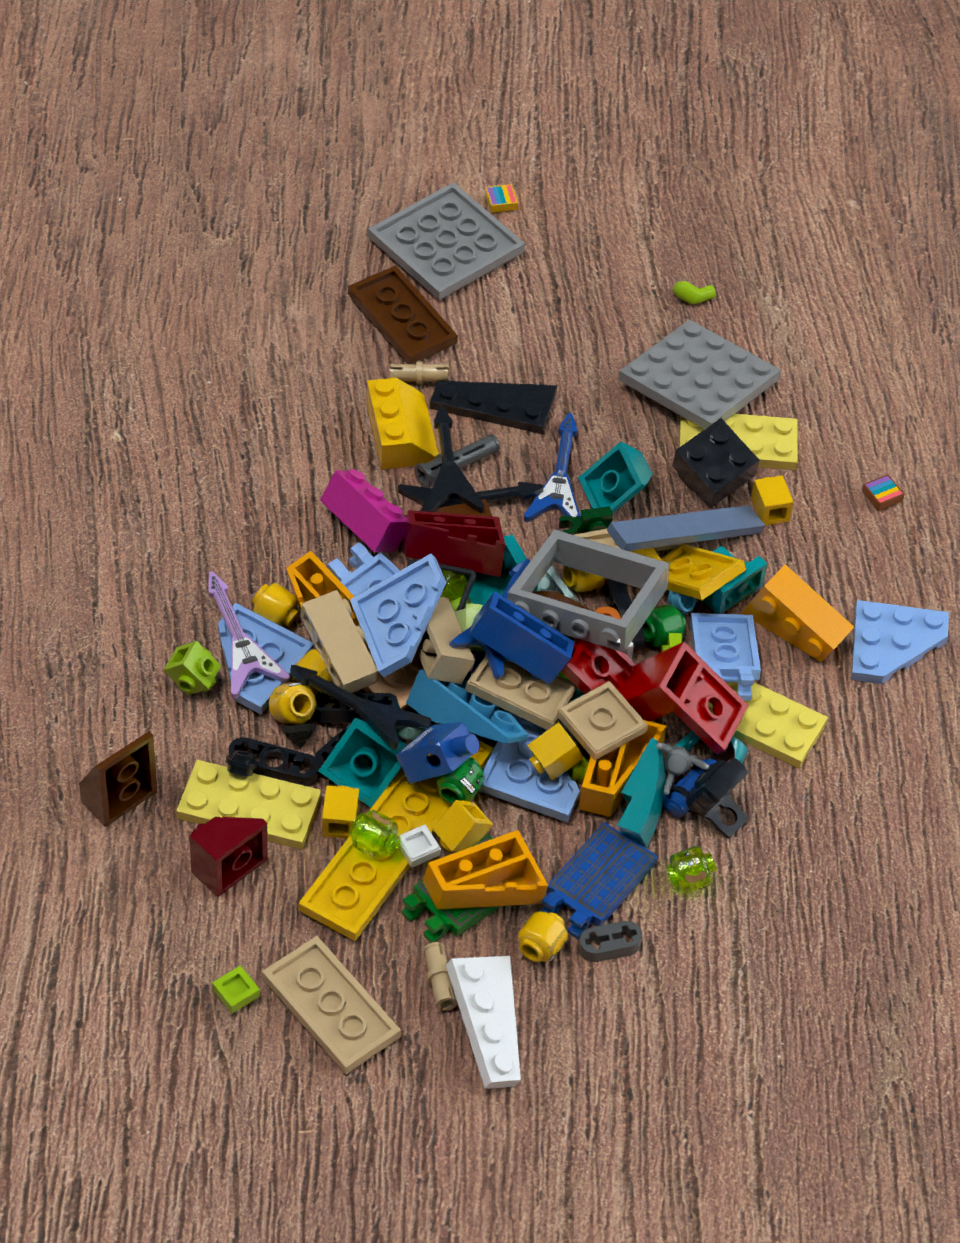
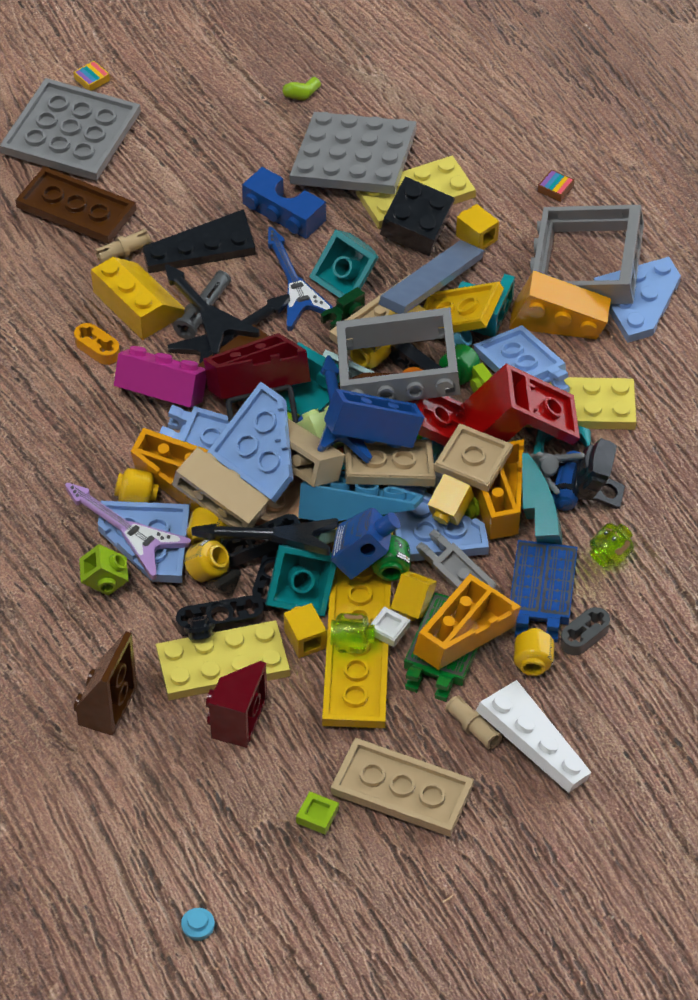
camera: 25 degrees left, 0 degrees up
none -> light orange beam [74,323,120,365]
none -> medium azure plate [181,908,215,941]
none -> blue arch [242,167,326,239]
none -> light grey hinge [416,529,497,589]
none -> light grey window [527,205,644,304]

